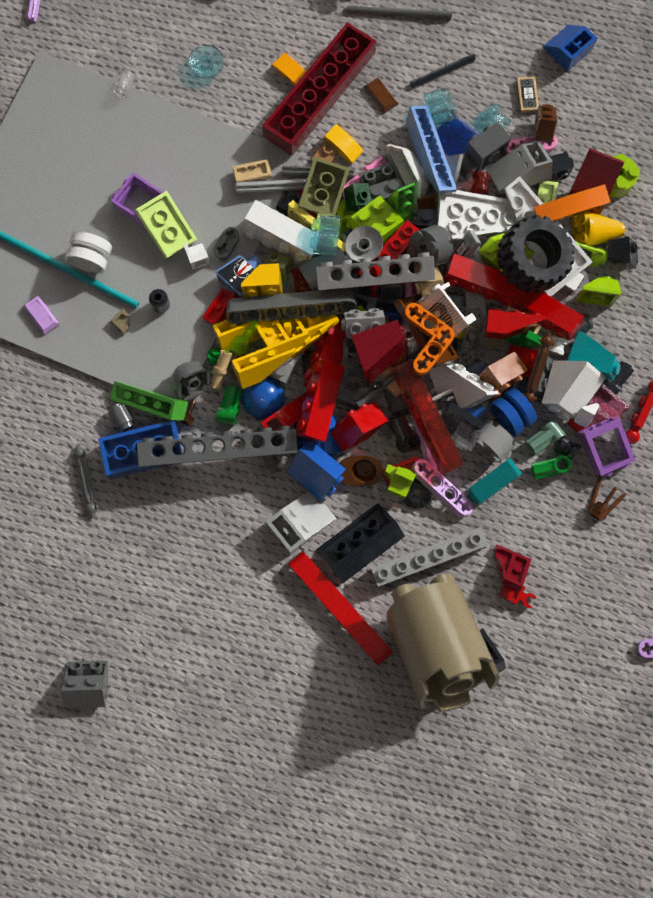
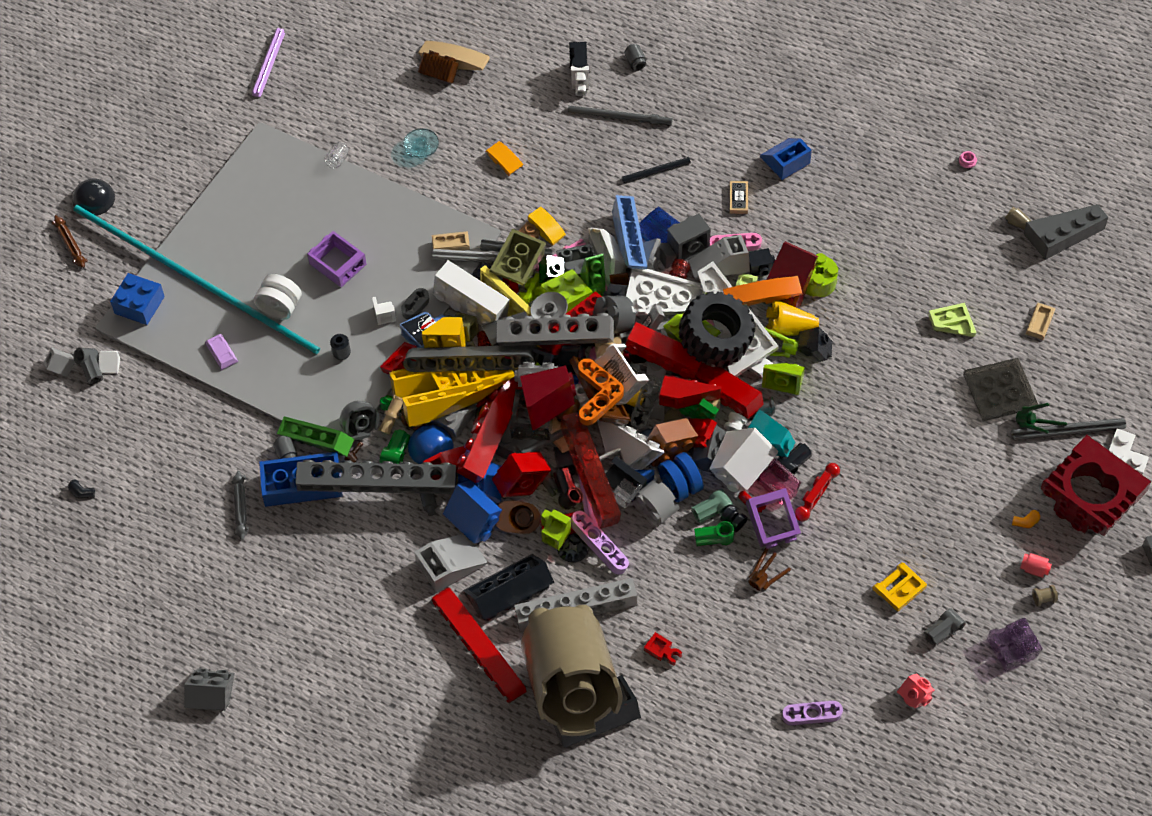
camera: 10 degrees right, 20 degrees down
dark tan tile [110,308,130,335] -> none
yellowish green tile [134,191,197,259] -> none
clear neon green plate [231,320,259,355] -> none
dark red brick [262,22,377,156] -> none
clear light blue brick [310,213,341,256] -> none
reddish brown tile [364,77,399,114] -> none
clear light blue brick [423,87,457,126] -> none
teal slope [467,458,522,506] -> none
clear light blue plate [475,104,511,130] -> none
dark red wing [494,544,532,591] -> none
reddish brown wheel [522,332,555,403] -> none
reddish brown brick [534,104,557,142] -> none
white slope [574,403,599,428] -> none

